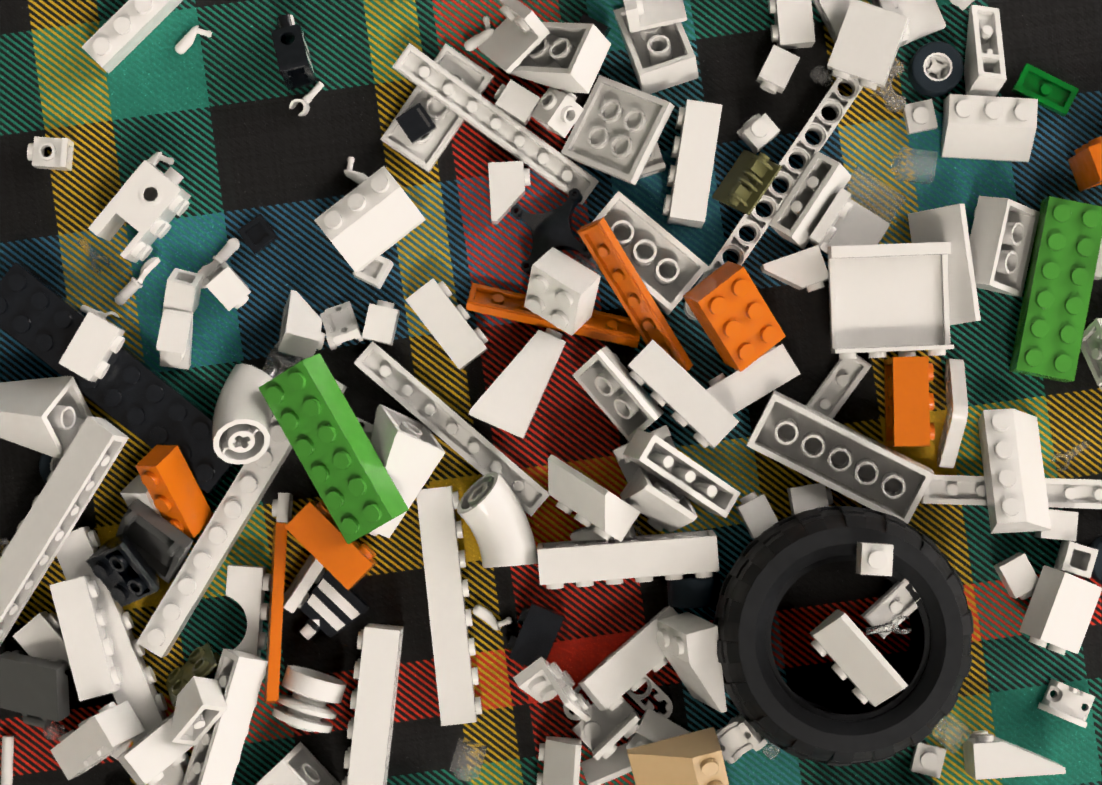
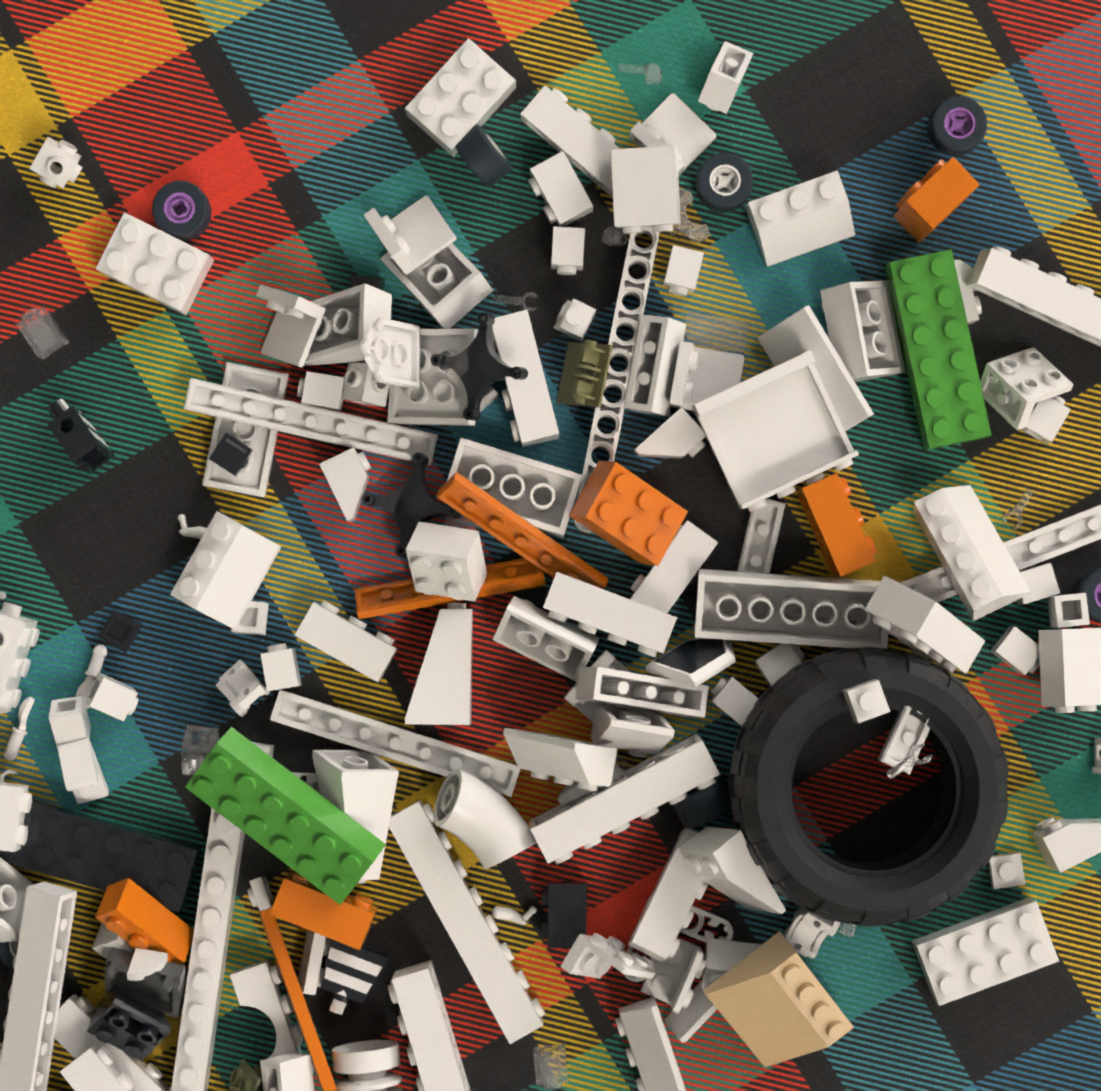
camera: 25 degrees left, 0 degrees up
white brick [212,363,273,465] -> none
white slope [278,290,325,359] -> none
white hand [289,81,324,116] -> none
white piece [464,16,494,52] -> none
white slope [809,609,908,707] -> none
clear brick [891,147,938,185] -> none
white plate [902,99,938,135] -> none
clear brick [929,712,973,754] -> none
white beam [937,358,968,468] -> none
white slope [964,5,1007,96] -> none
green plate [1012,63,1079,117] -> none
none -> white tile [127,947,168,981]
none -> white tile [358,318,420,389]
none -> black piece [431,312,528,421]
none -> clear hand [494,292,539,313]
none -> tile [646,638,736,687]
none -> white brick [663,245,704,296]
none -> white brick [865,575,985,674]

